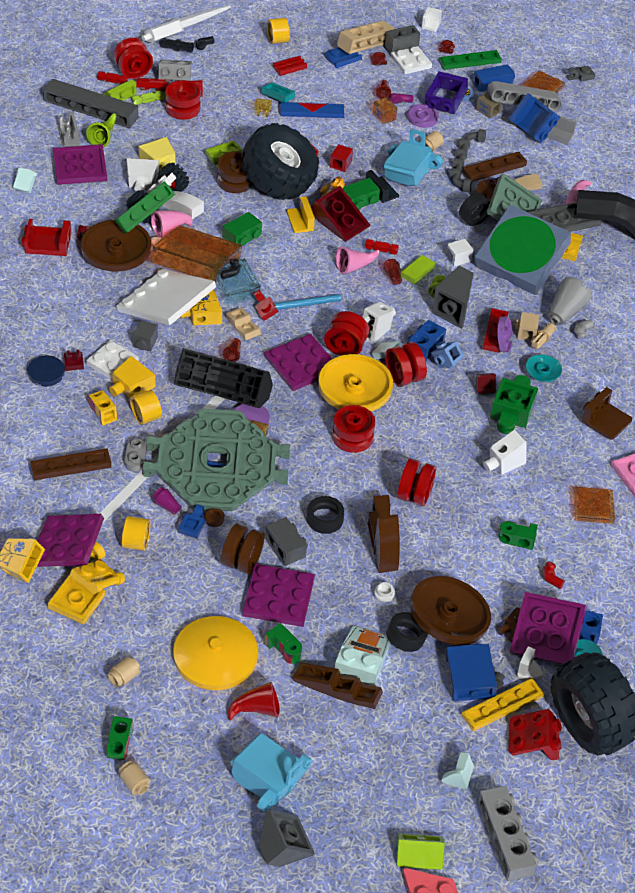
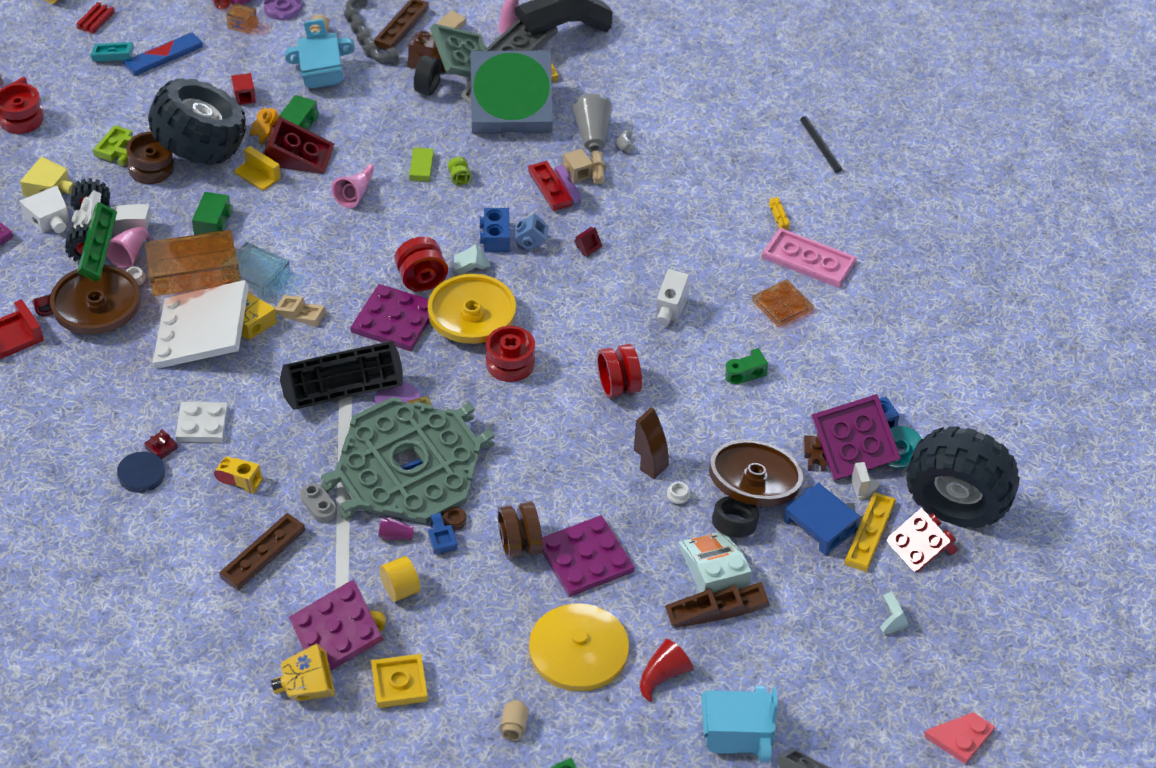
camera: 35 degrees left, 0 degrees up
yellow plate [70,560,125,594] -> none
yellow torso [109,356,156,398] -> none
yellow piece [130,390,162,425] -> none
dark grey brick [133,321,158,352] -> none
black arm [220,259,241,280] -> none
clear red cone [223,338,241,362] -> none
red plate [254,289,279,321] -> none
clear yellow tile [255,98,272,117] -> none
green leg [264,623,302,664] -> none
dark grey brick [265,517,308,566] -> none
dark azure bar [275,294,341,310] -> none
black tyre [307,496,344,534] -> none
white torso [363,302,396,345] -> none
red axle [365,239,399,255] -> none
black panel [366,170,399,203] -> none
reddish brown slope [367,495,390,555] -> none
clear red cone [383,259,402,285] -> none
red wheel [385,341,427,387] -> none
lime panel [397,833,445,870] -> none
dark grey slope [432,266,474,329] -> none
white panel [447,239,473,267] -> none
light grey brick [478,786,538,881] -> none
green brick [490,375,538,434] -> none
teal dish [526,354,562,382] -> none
red arm [542,561,565,589] -> none
reddish brown bracket [582,387,632,440] -> none

